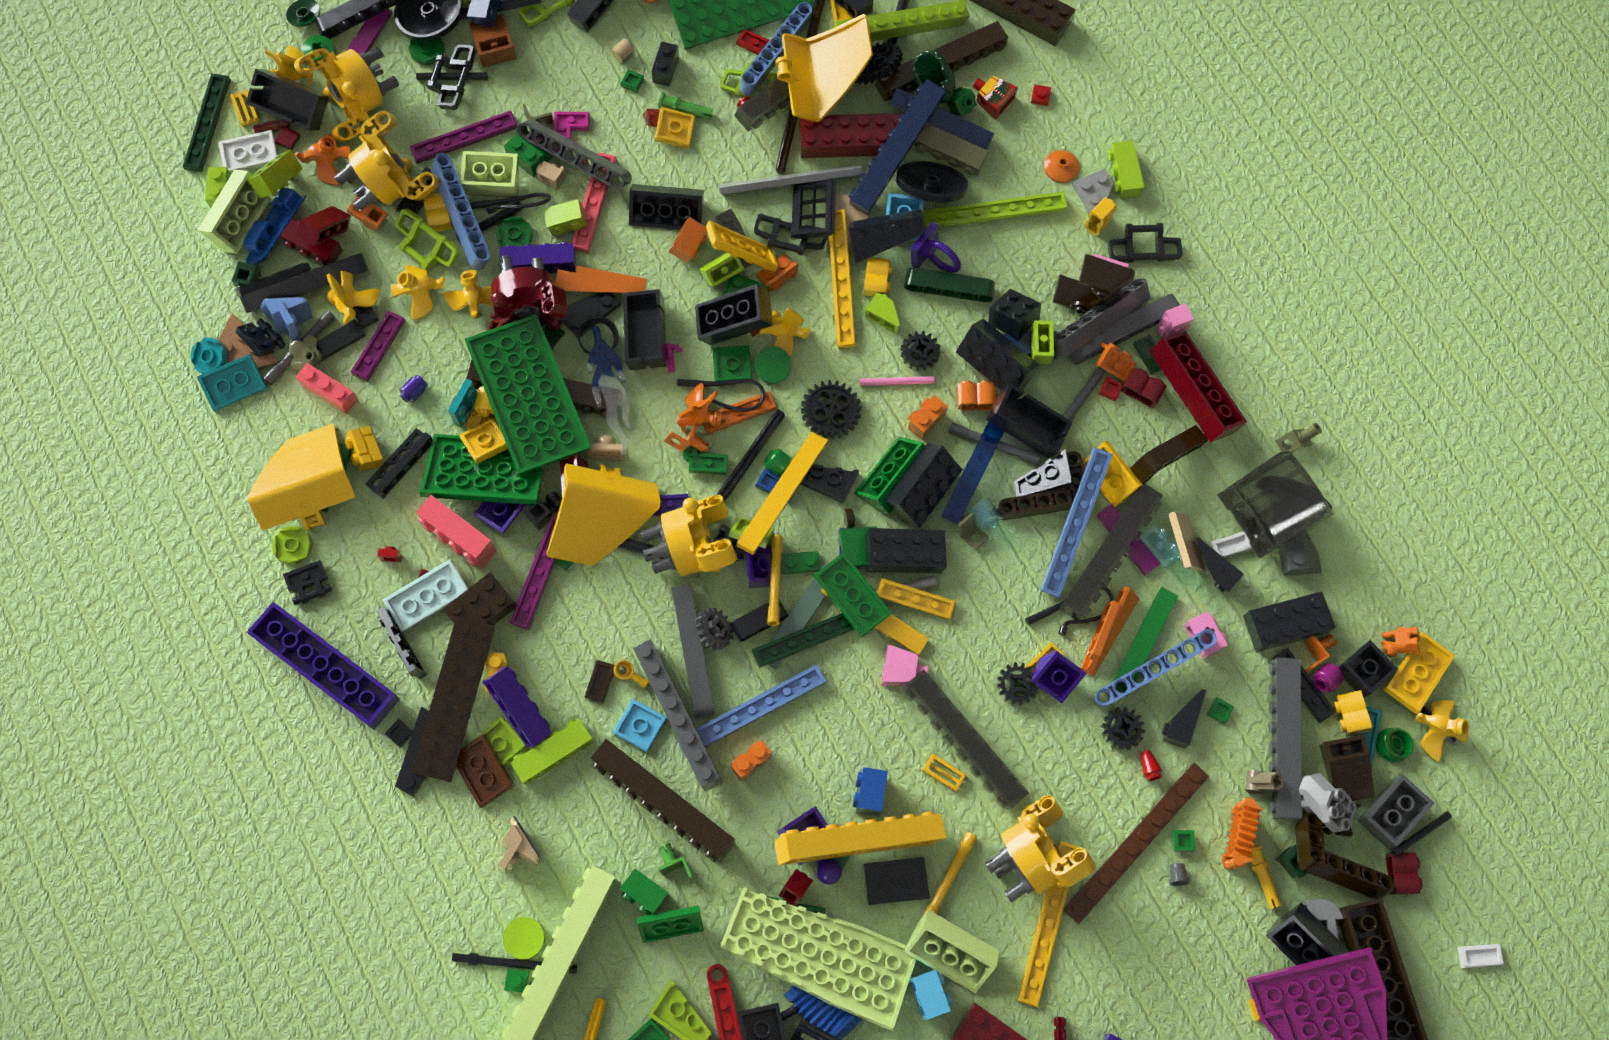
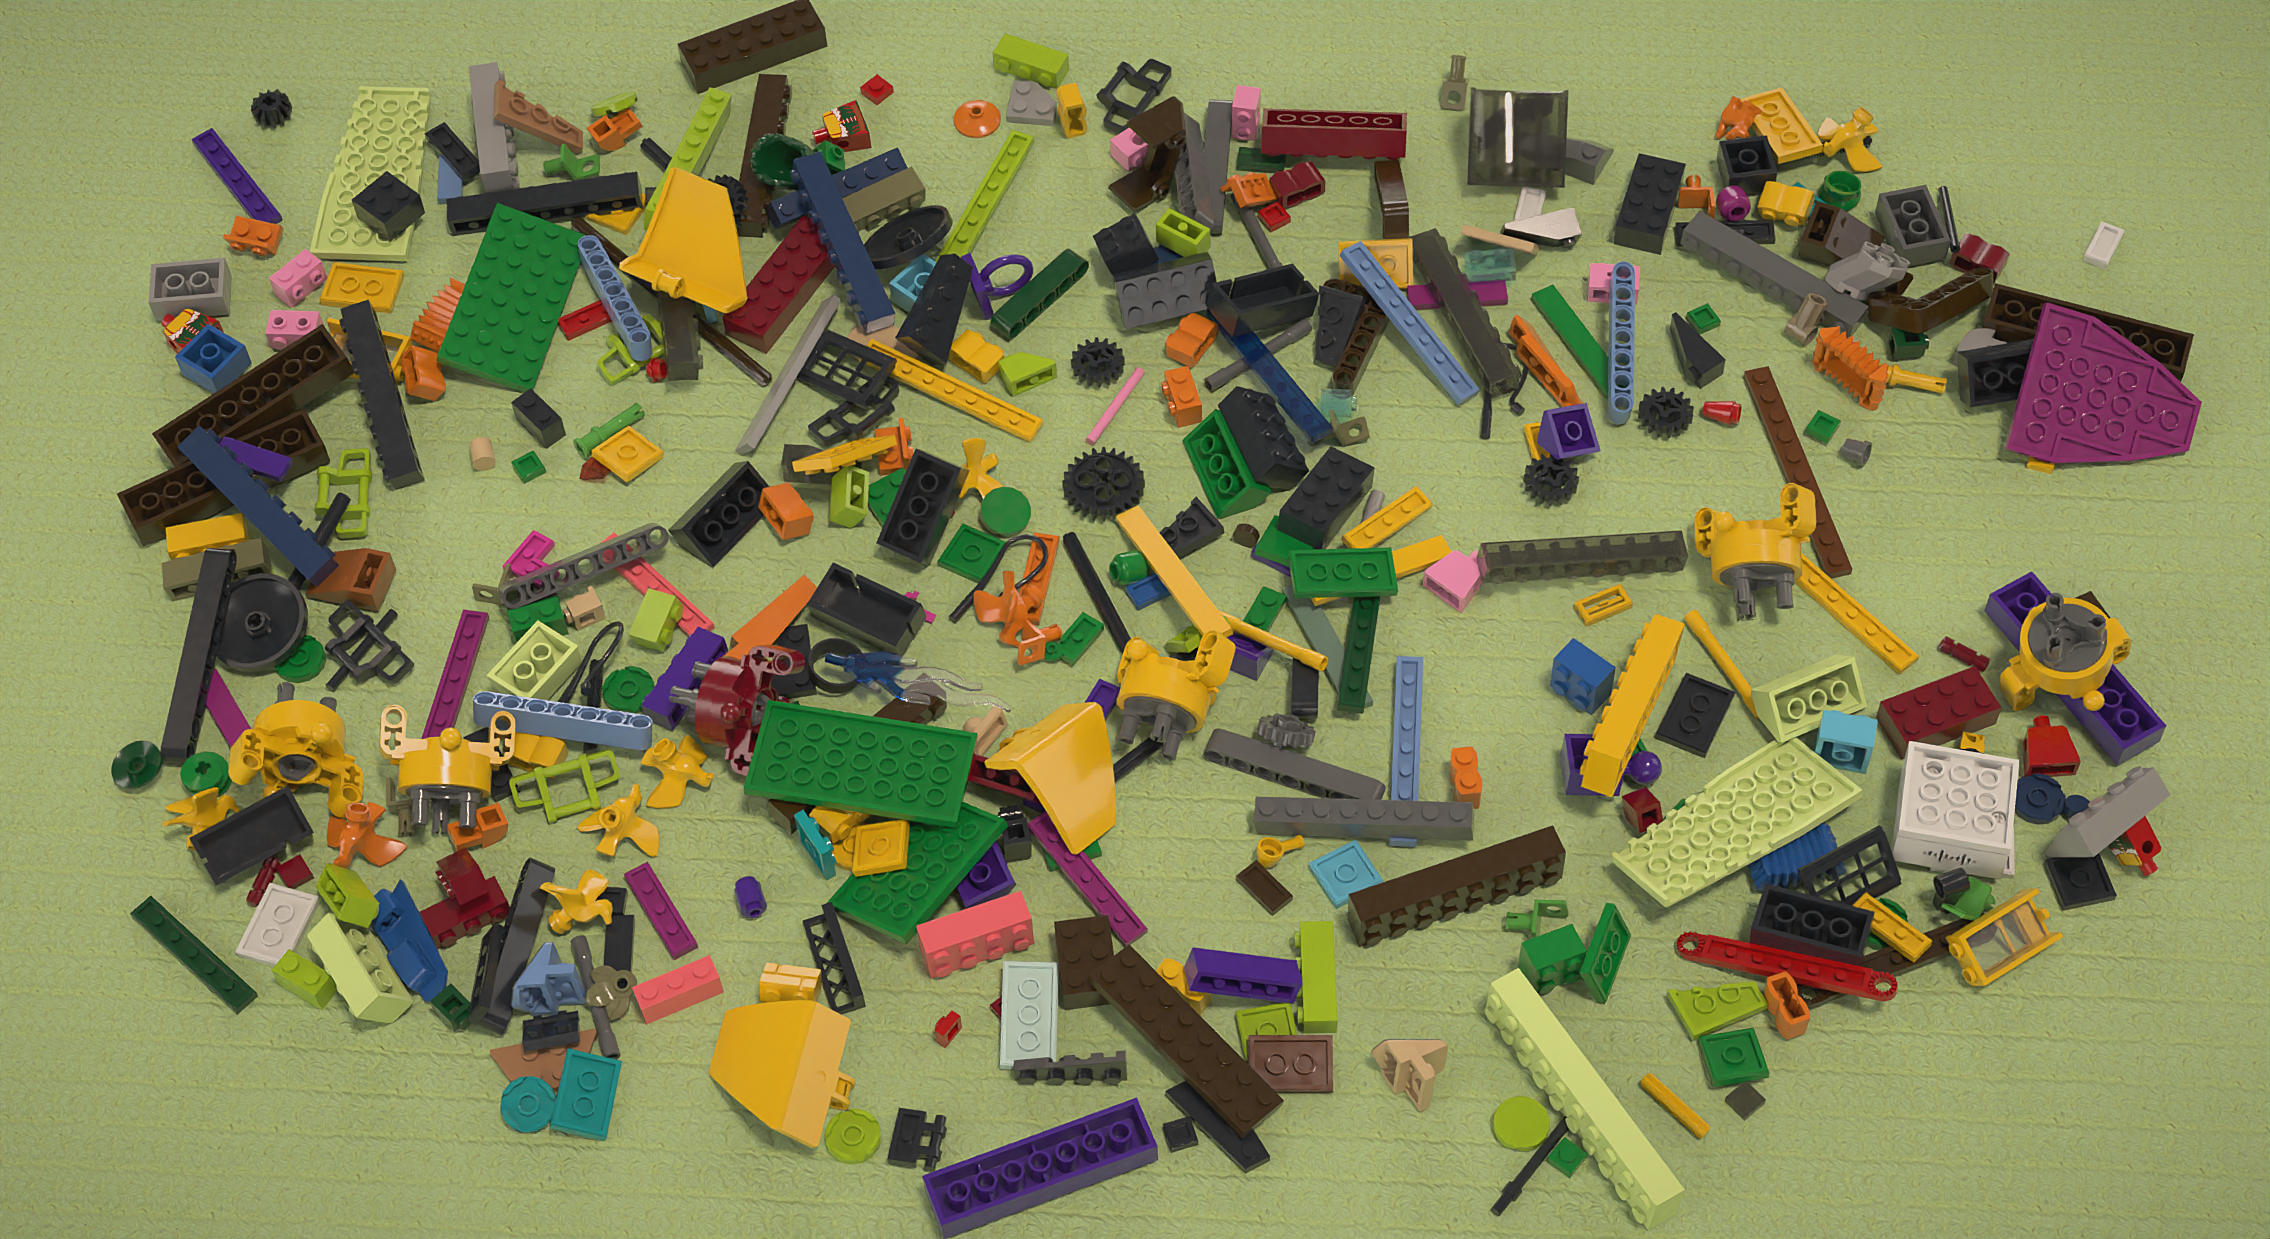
camera: 50 degrees left, 15 degrees down
yellow tile [230,89,259,127] -> none

